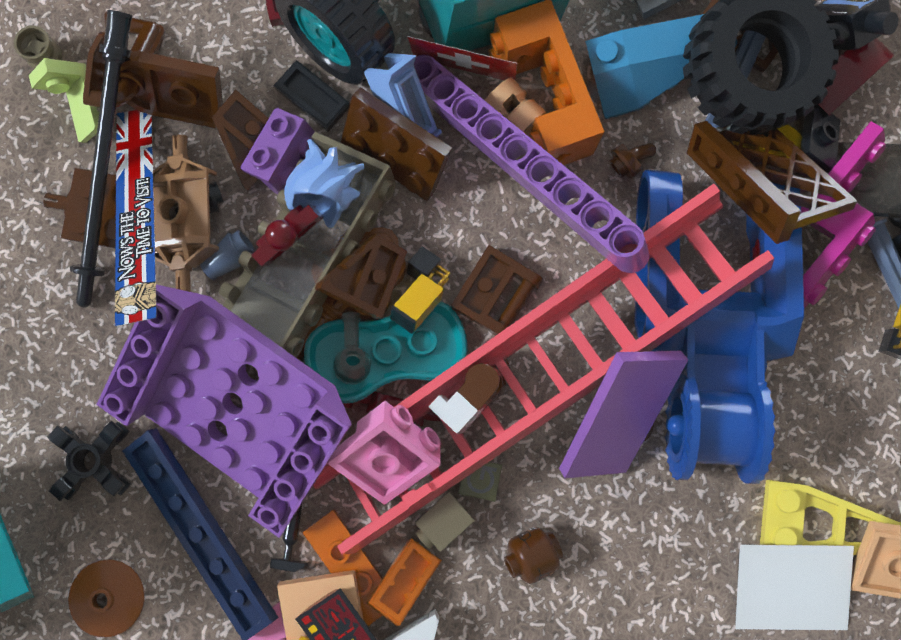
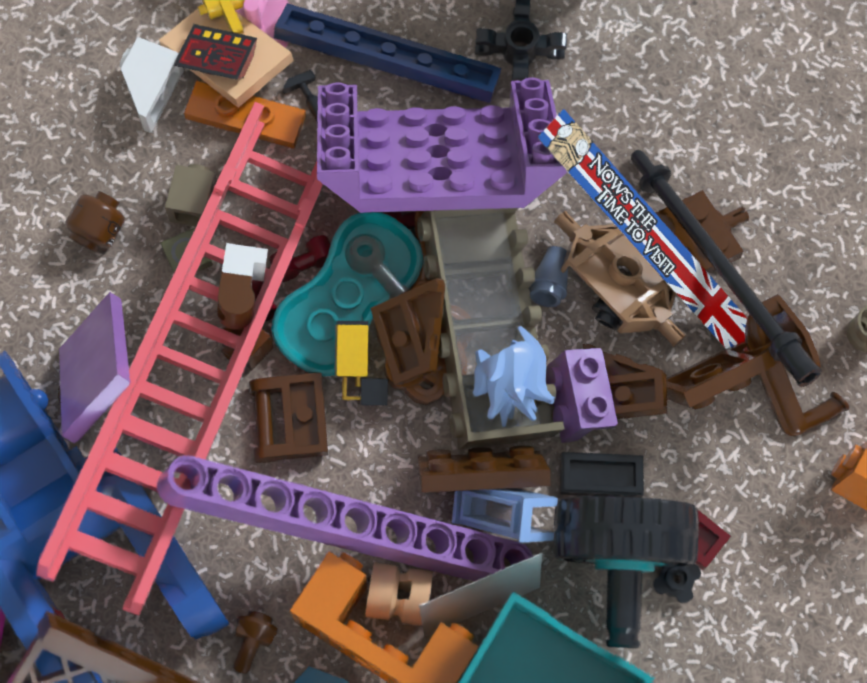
camera: 140 degrees right, 10 degrees down
yellowish green bracket [29,58,99,143] -> none
dark red plate [251,205,324,266] -> none
bright pink plate [327,401,441,505] -> none
orange plate [366,538,442,626] -> none

